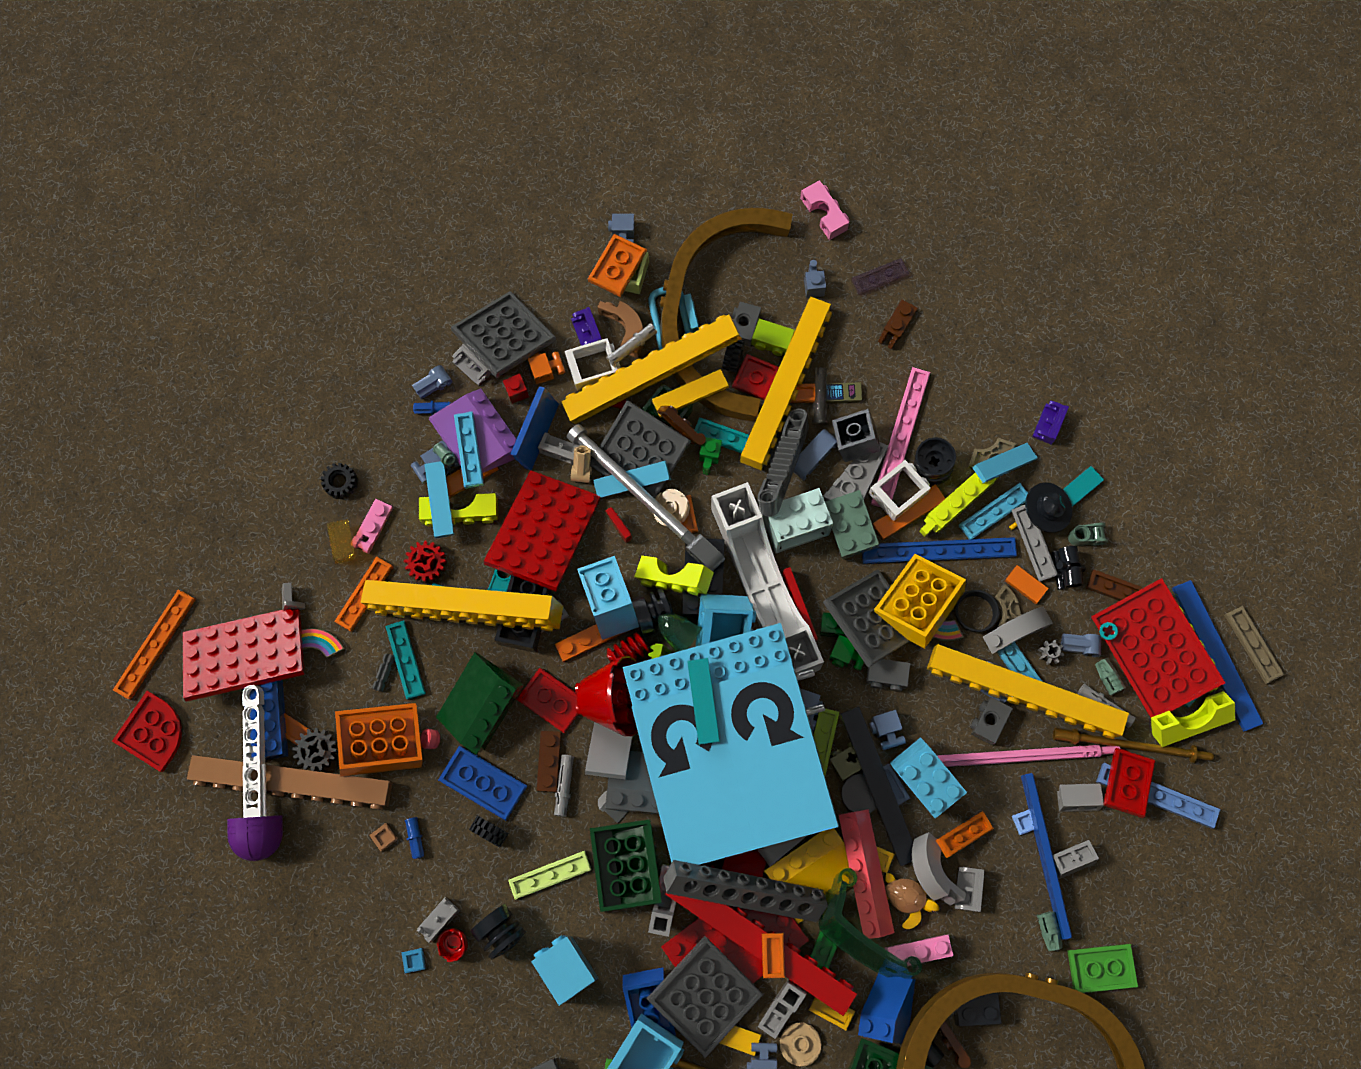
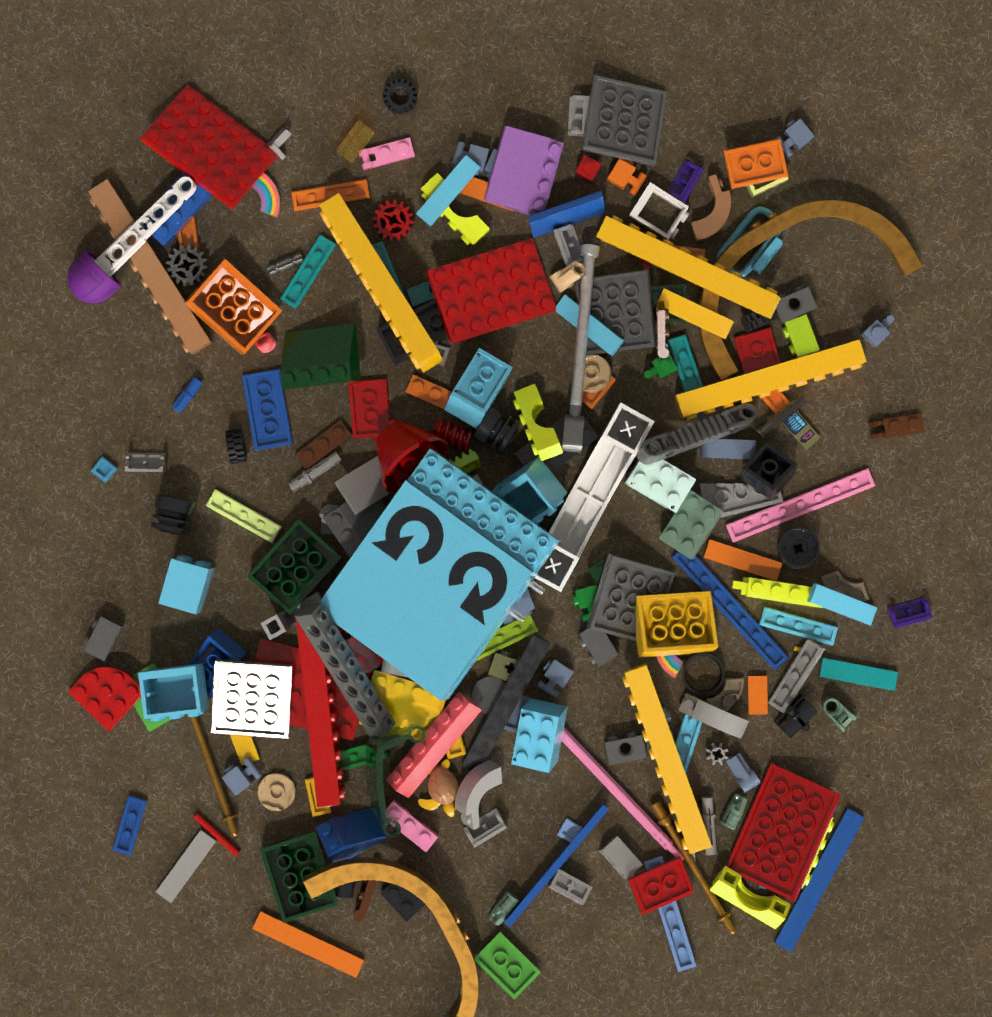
camera: 50 degrees right, 15 degrees up
red plate [112,691,182,773] -> none
orange tile [113,590,196,700] -> none
medium nougat tile [369,823,398,852] -> none
sand blue piece [412,365,452,400] -> none
blue axle [413,401,451,415] -> none
sand green pin [433,443,455,465] -> none
red hair [437,928,468,962] -> none
medium azure tile [454,411,484,489] -> none
red tile [605,507,632,543] -> none
light grey pin [606,323,657,366] -> none
clear green helmet [658,614,702,652] -> none
teal tile [687,658,720,745] -> none
light grey arch [758,979,807,1039] -> none
orange tile [762,933,785,978] -> none
red tile [782,567,818,642] -> none
bright pink arch [800,180,849,240] -> none
tile [851,258,909,295] -> none
white window [869,460,931,521] -> none
orange tile [935,811,994,858] -> none
black hat [1025,482,1072,533] -> none
reddish brown plate [1086,569,1143,601] -> none
teal bush [1099,622,1118,640] -> none
dark tan tile [1224,606,1284,684] -> none

